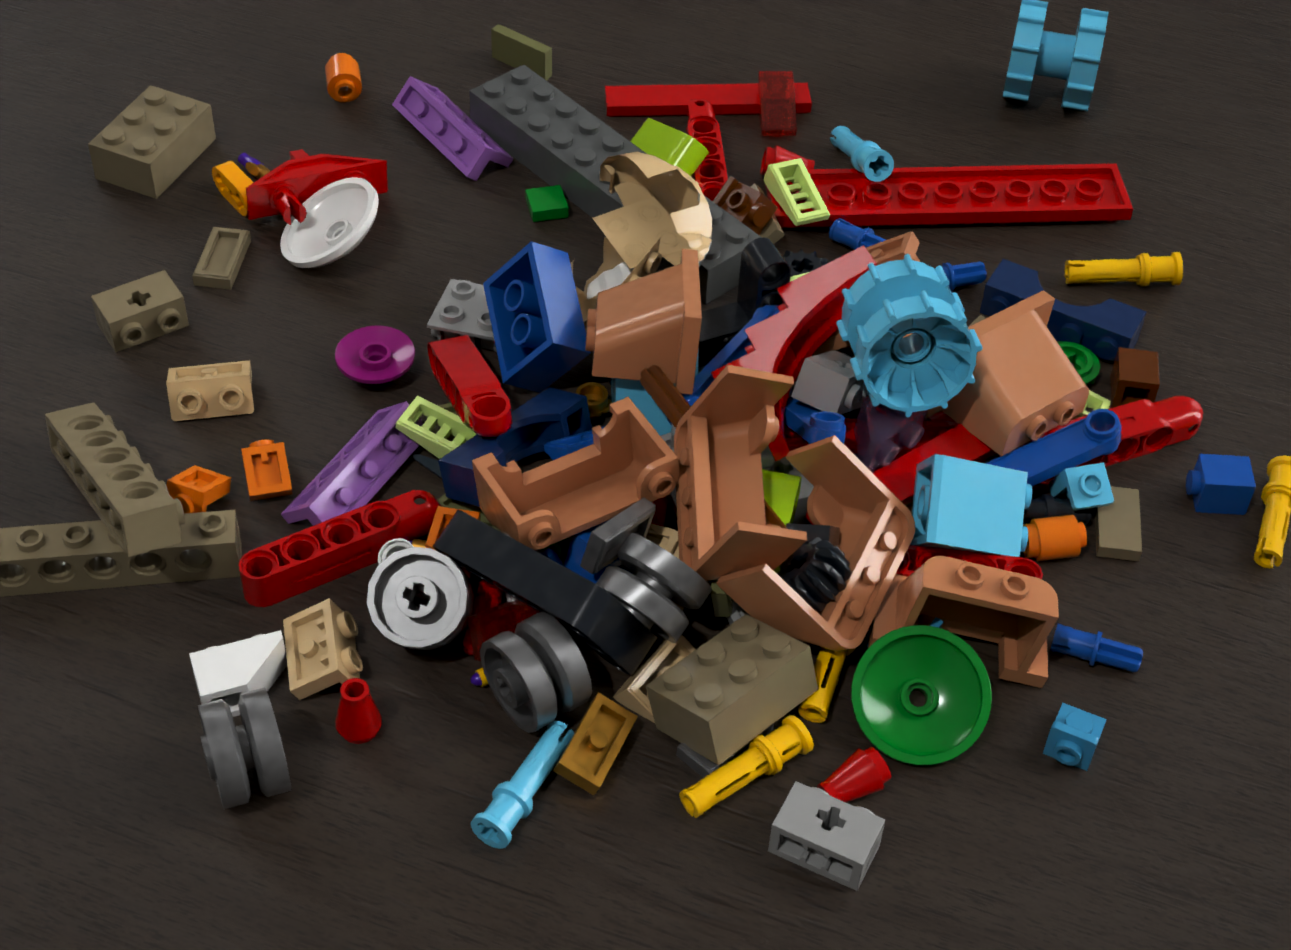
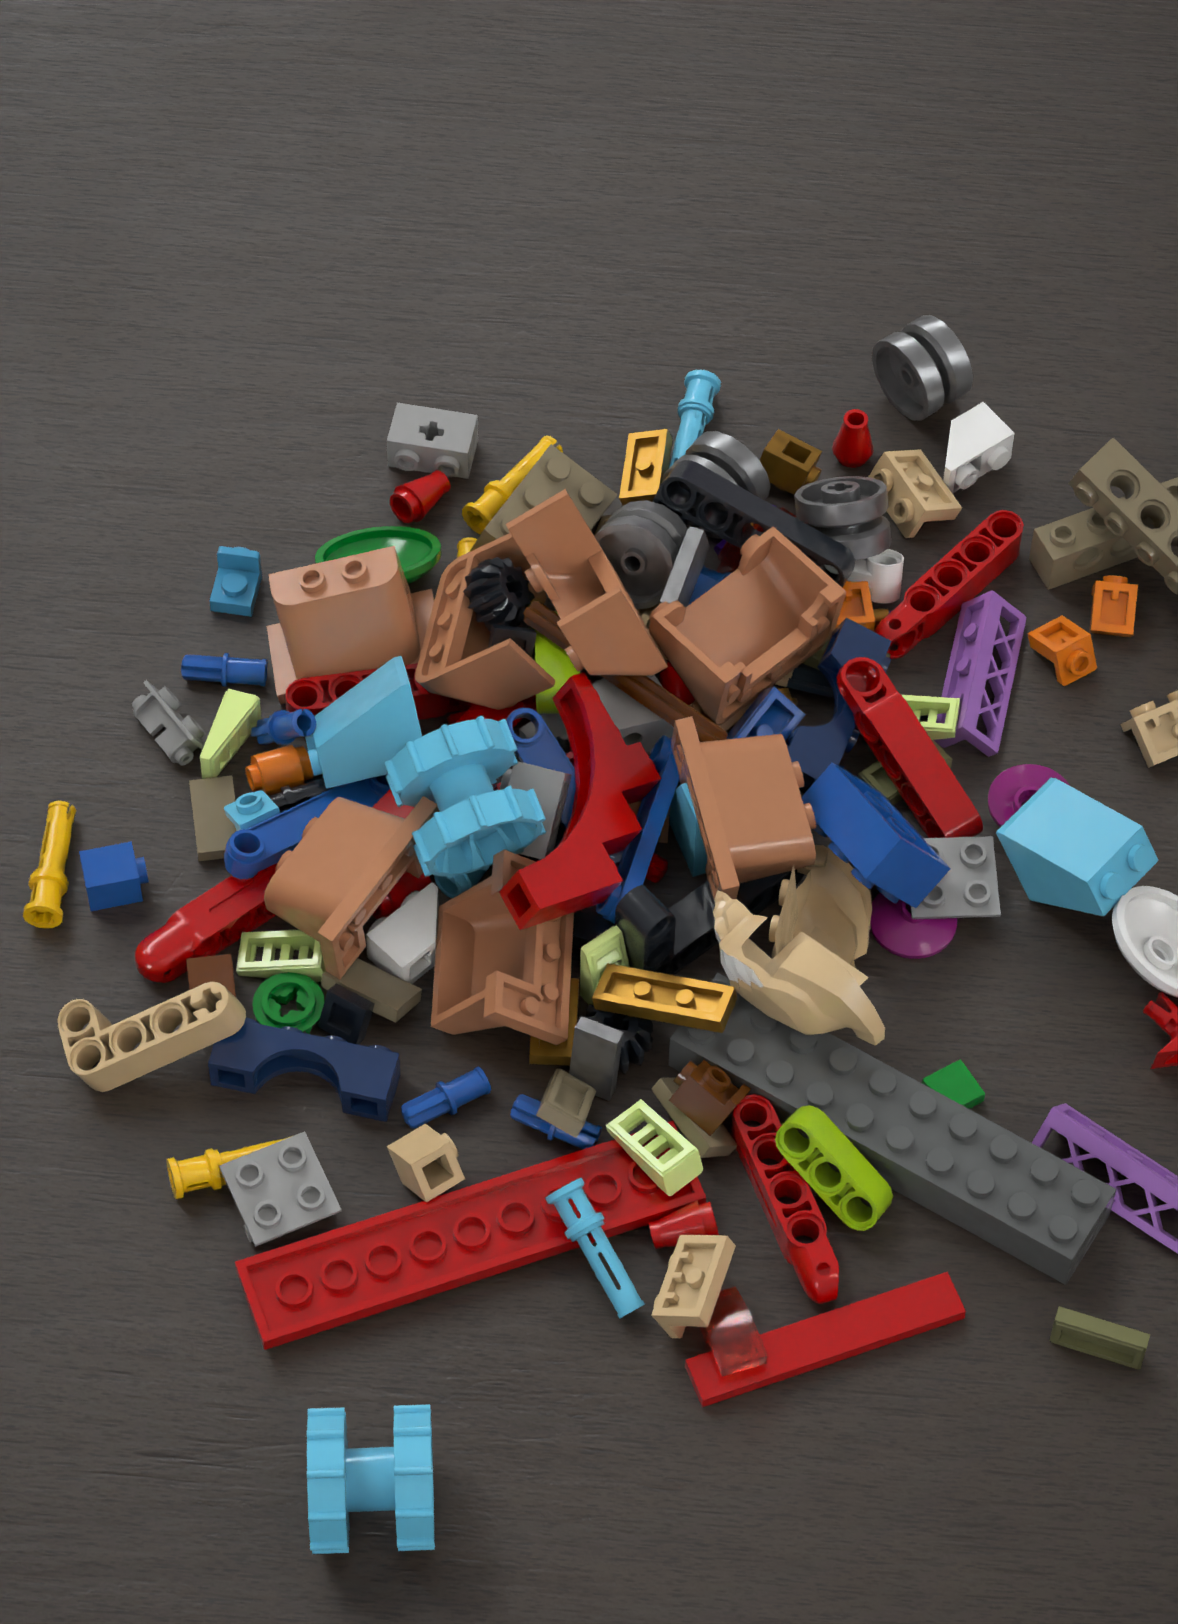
camera: 165 degrees right, 10 degrees up
none -> tan beam [57,982,246,1092]
none -> light grey hinge [132,680,206,766]
none -> yellowish green slope [200,689,261,779]
none -> light grey hinge [219,1131,342,1247]
none -> blue axle [251,709,316,745]
none -> tan brick [387,1124,465,1202]
none -> dark tan tile [536,1068,596,1138]
none -> flat silver tile [569,1016,624,1101]
none -> pearl gold plate [592,963,737,1033]
none -> tan bracket [651,1235,736,1339]
none -> pearl gold brick [759,429,822,495]
none -> medium azure slope [996,778,1159,916]

